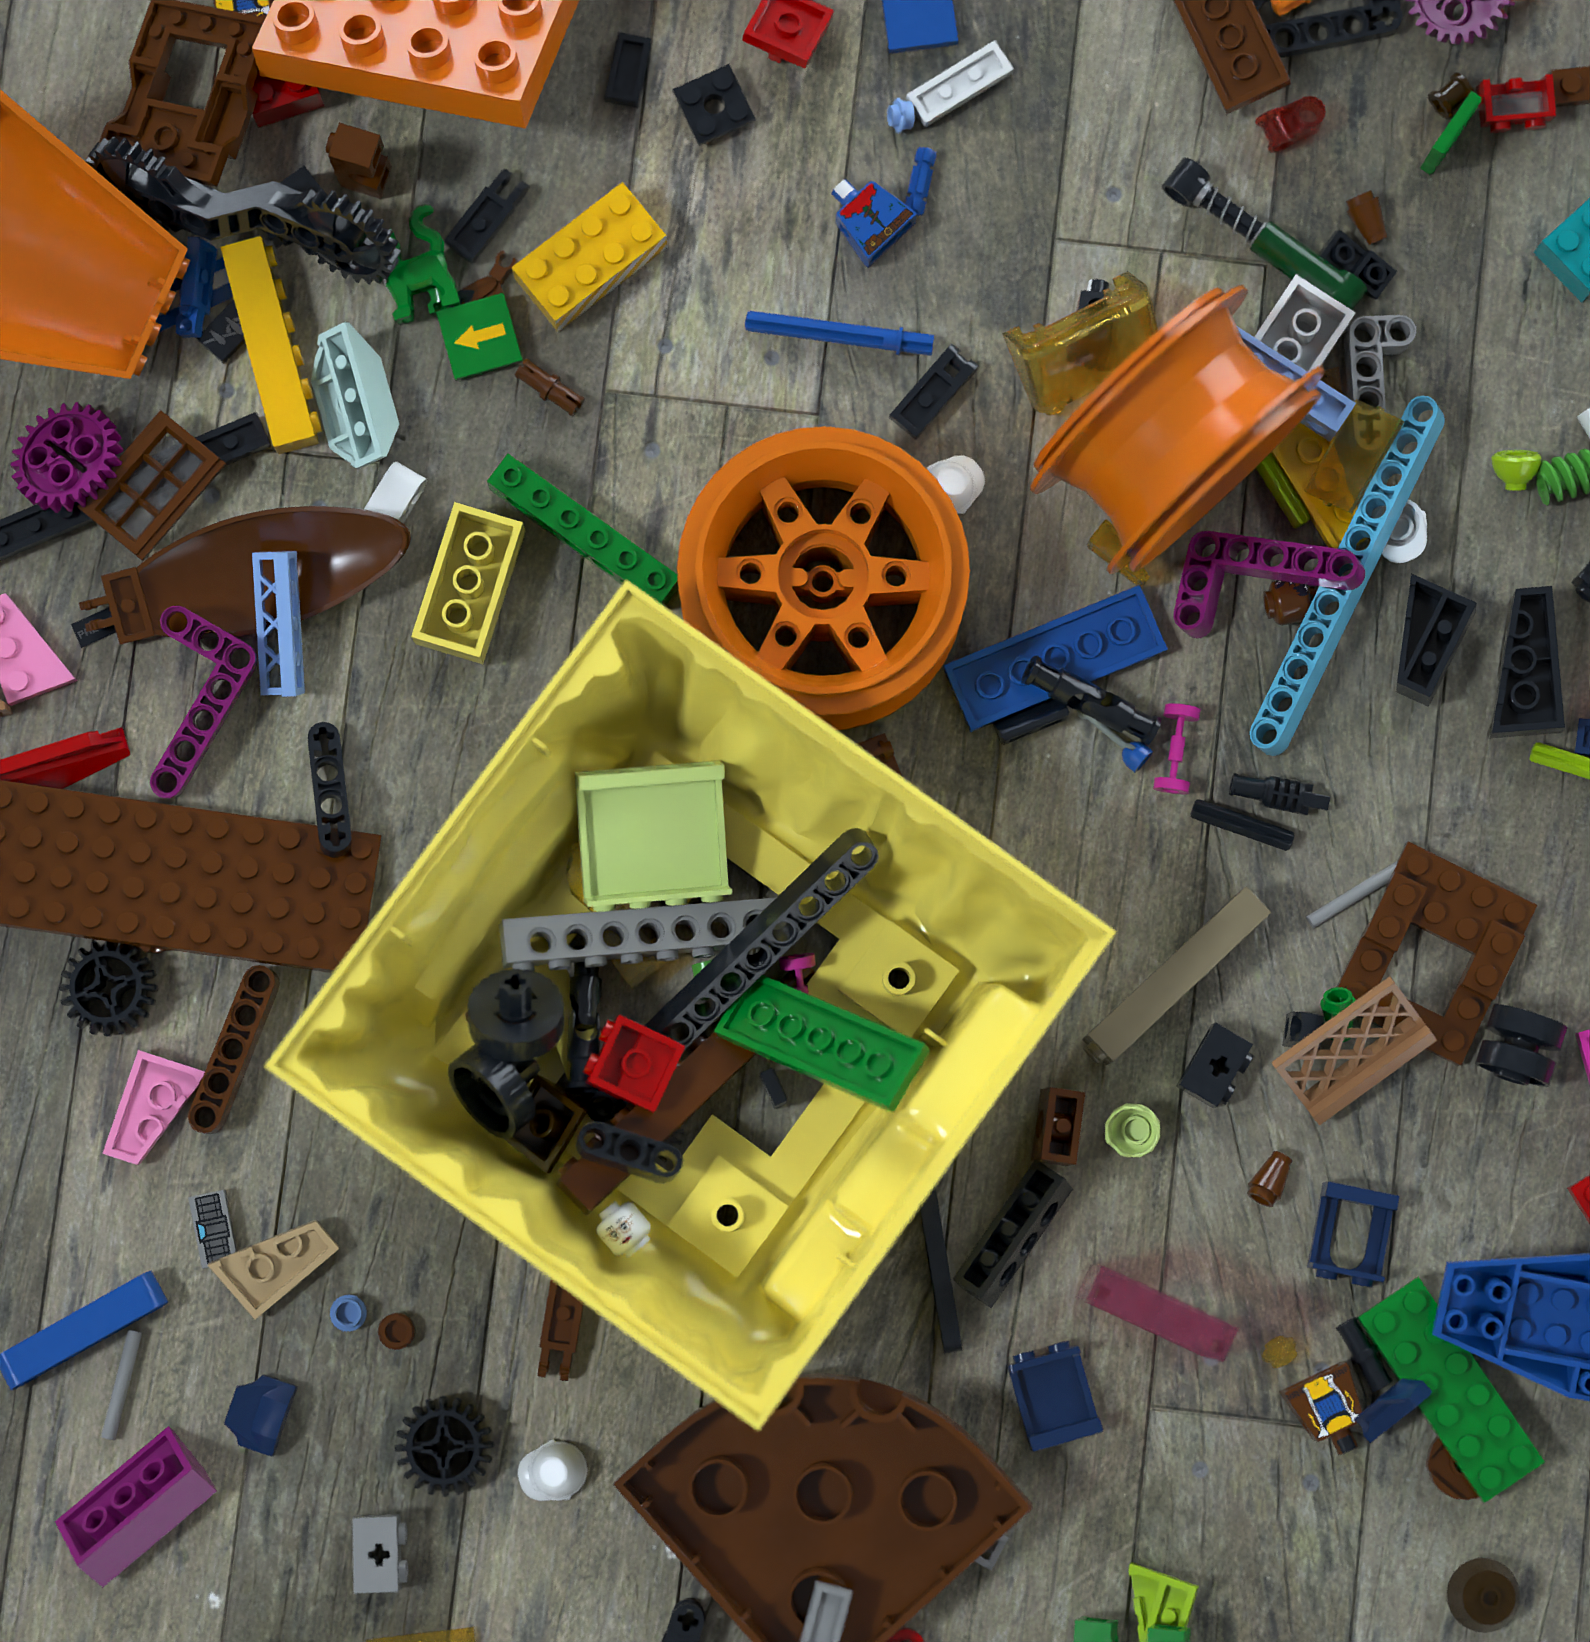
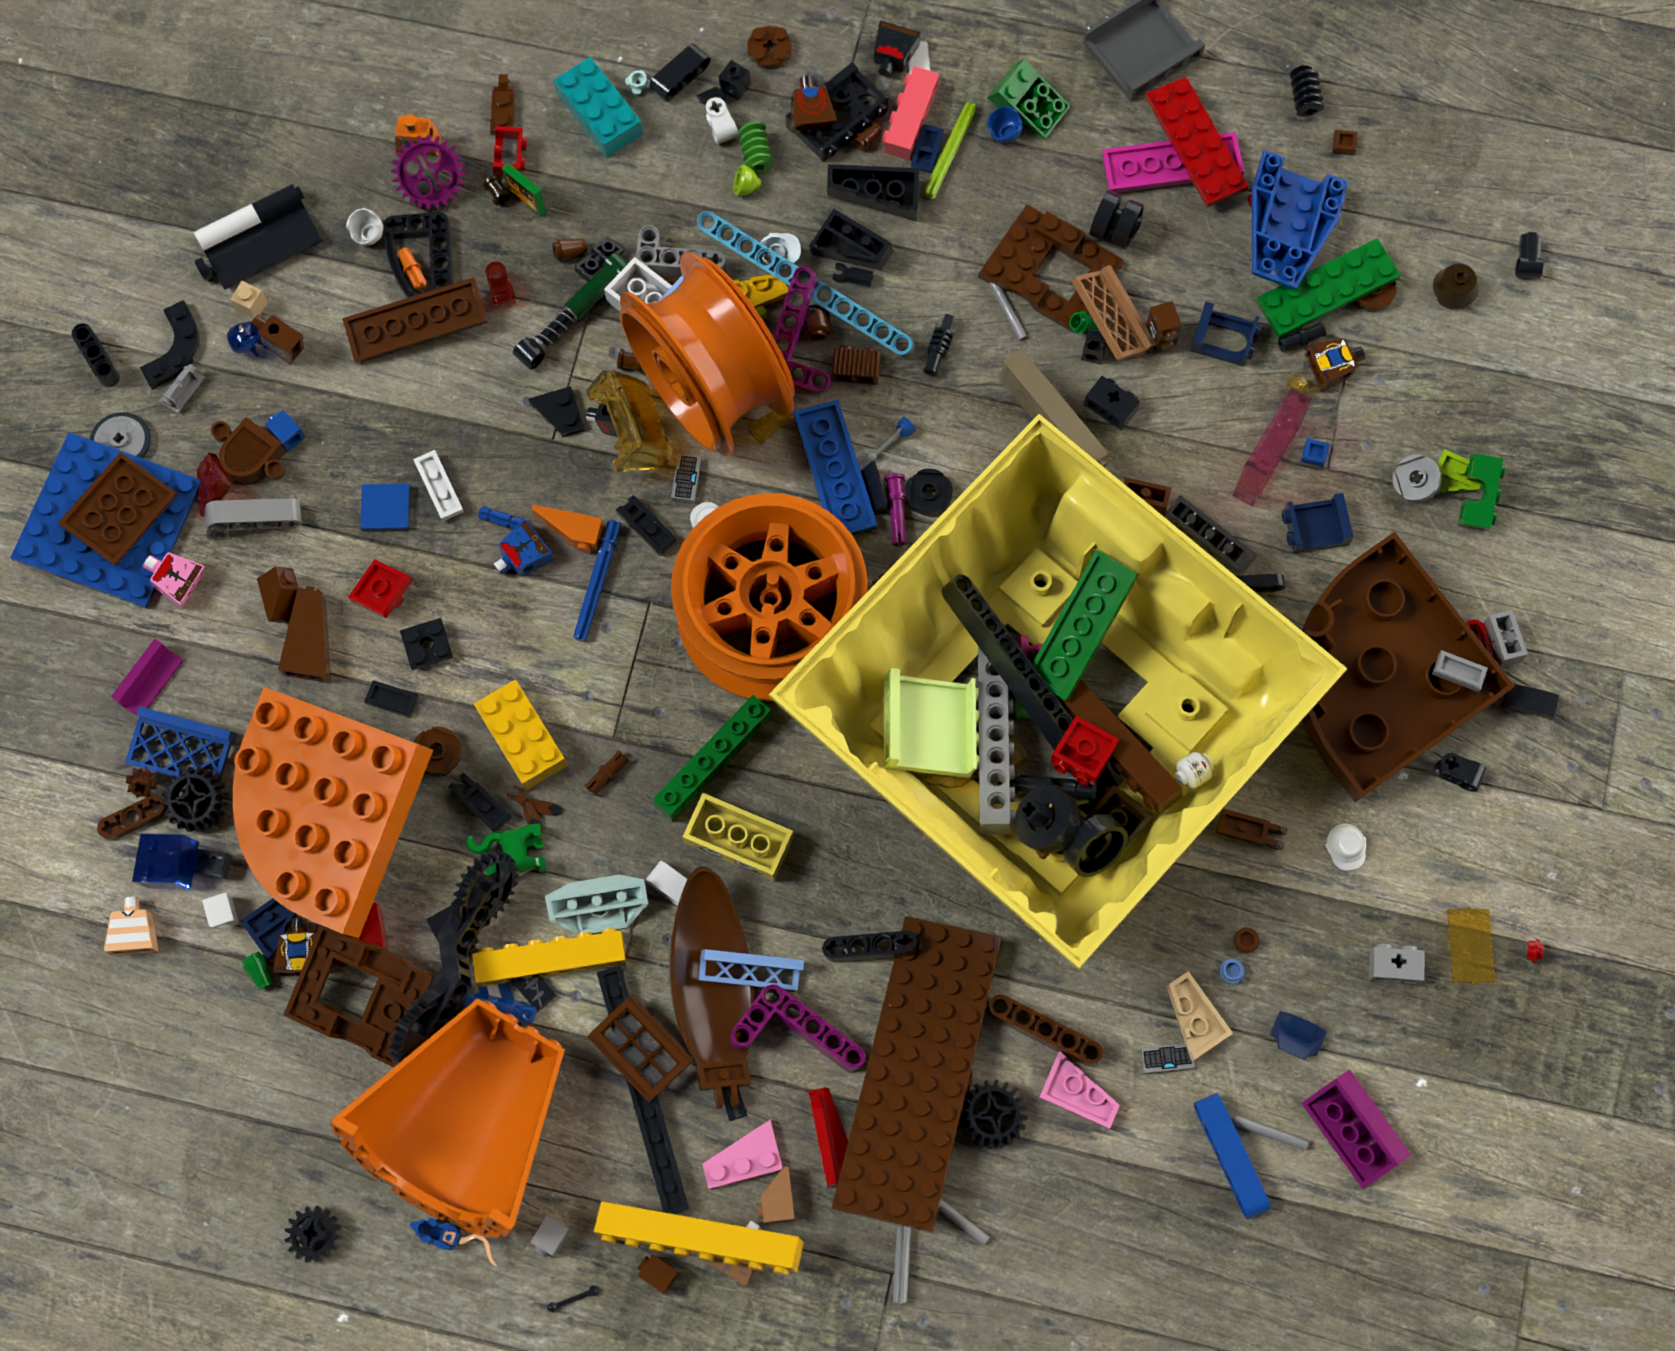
camera: 80 degrees left, 10 degrees down
magenta gear [10,402,124,513] -> none
reddish brown arch [325,122,392,199] -> none
black gear [395,1396,495,1497] -> none
green tile [436,292,523,381] -> none
black beam [576,1122,683,1183] -> none
black tile [759,1068,788,1109] -> none
light blue plate [887,98,915,133] -> none
black piece [1021,655,1161,745] -> none
yellowish green hair [1105,1103,1161,1158] -> none
dark pink wheel [1153,703,1201,795] -> none
black axle [1190,799,1295,851] -> none
reddish brown cone [1247,1151,1293,1208] -> none
clear yellow piece [1304,399,1404,514] -> none
dark blue slope [1354,1379,1433,1443] -> none
none -> reddish brown plate [414,726,462,776]
none -> black wing [528,386,585,437]
none -> orange slope [532,505,604,553]
none -> tile [671,454,702,503]
none -> black bar [832,262,874,287]
none -> reddish brown brick [832,345,881,385]
none -> magenta pin [884,473,907,546]
none -> black plate [905,468,953,516]
none -> reddish brown brick [1146,301,1182,351]
none -> blue tile [1300,438,1330,468]
none -> light grey plate [1393,454,1442,502]

